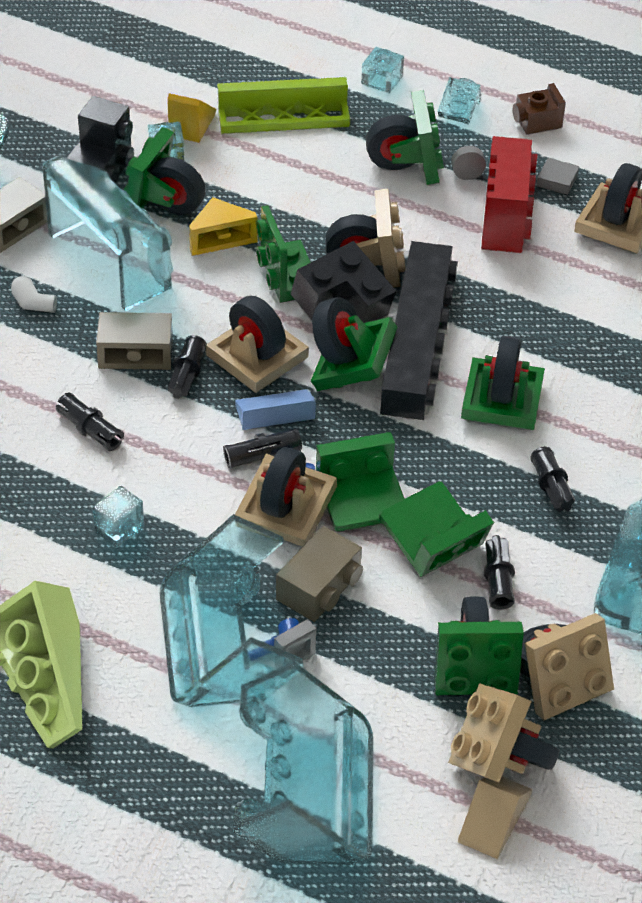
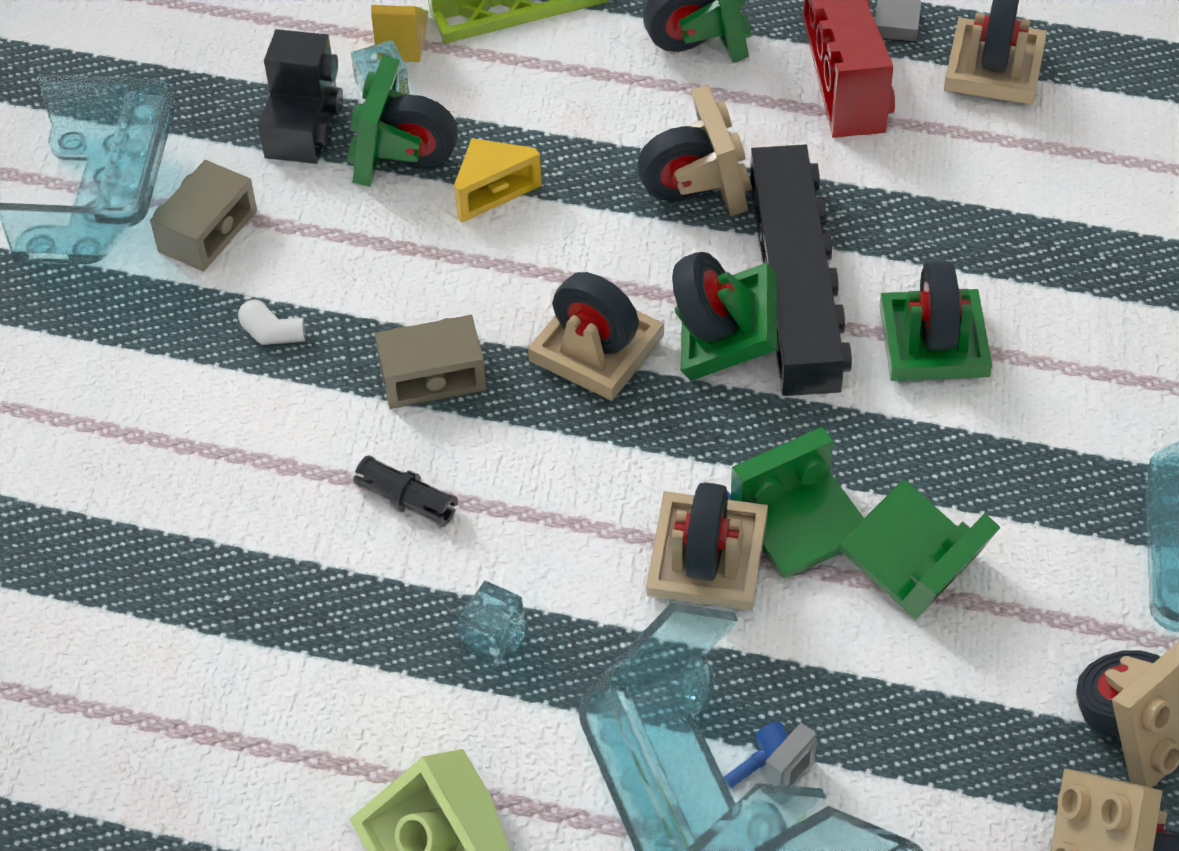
camera: 10 degrees left, 5 degrees up
clear light blue windscreen [42,156,173,311] -> none
black axle [167,335,207,399] -> none
black pin [223,428,302,469] -> none
light blue slope [235,389,316,430] -> none
green bracket [256,205,311,303] -> none
dark tan brick [276,525,363,622] -> none
black brick [291,241,396,323] -> none
green plate [434,596,524,695] -> none
light grey tile [451,146,486,180] -> none
black axle [483,535,515,610] -> none
black axle [530,446,575,512] -> none

